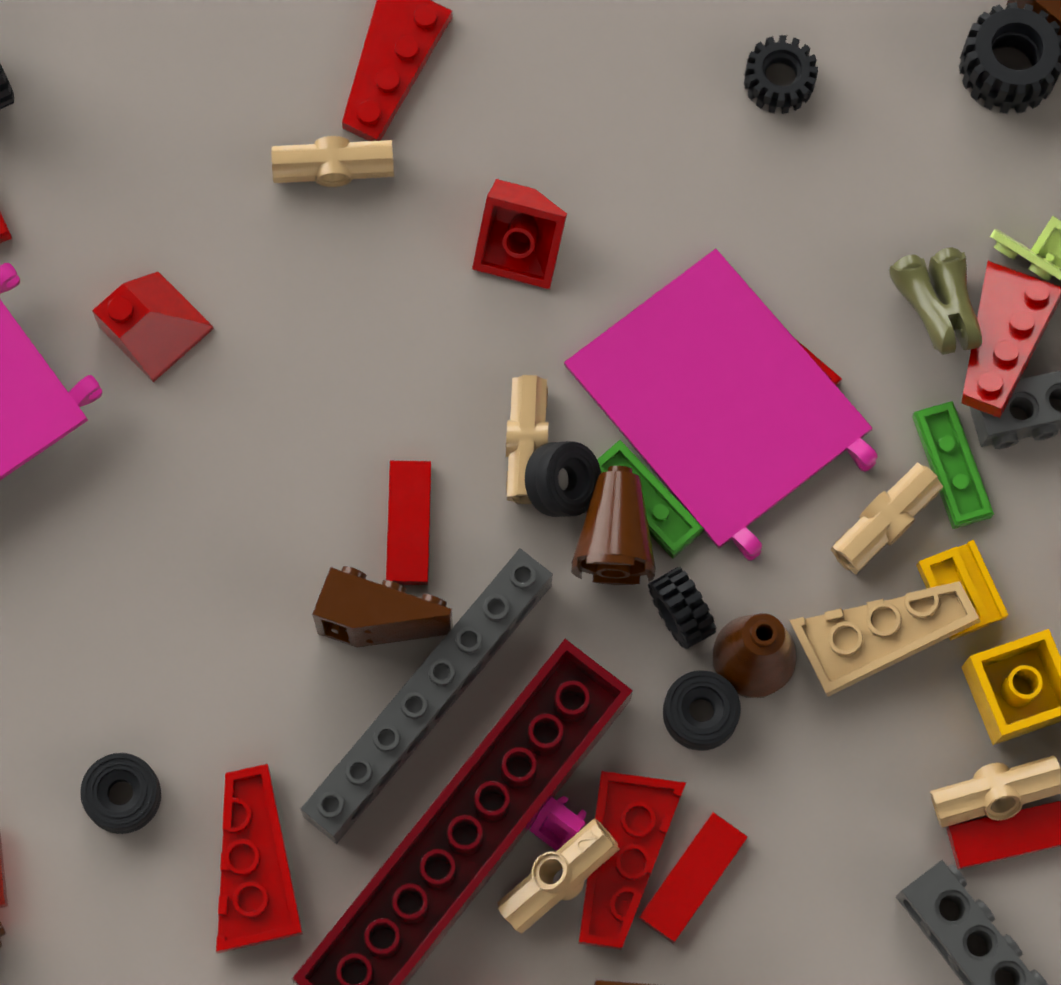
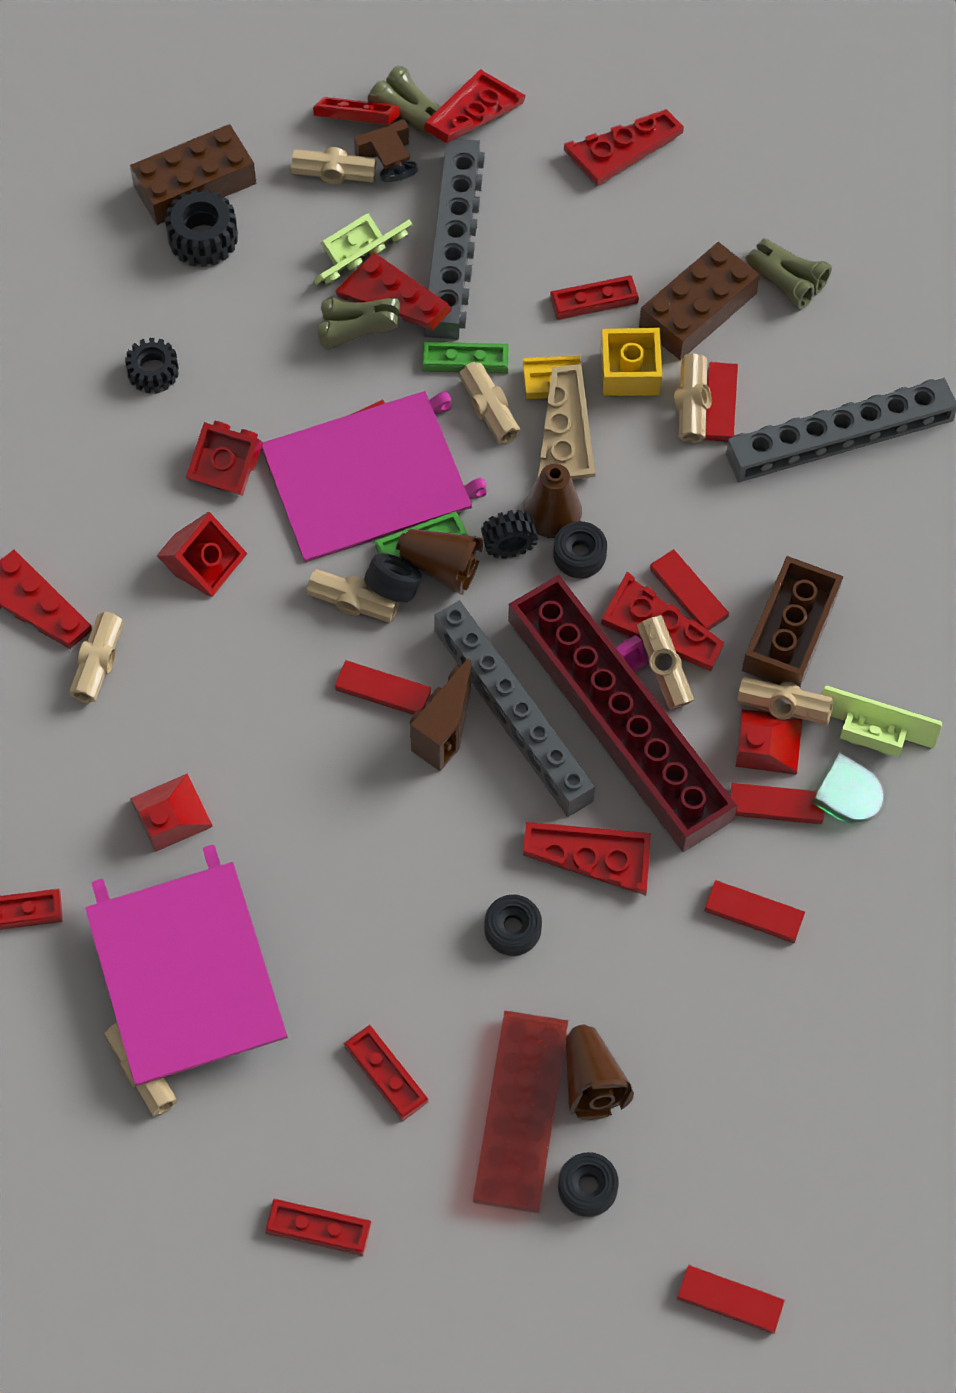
camera: 70 degrees left, 10 degrees down
none -> red plate [186,421,263,496]

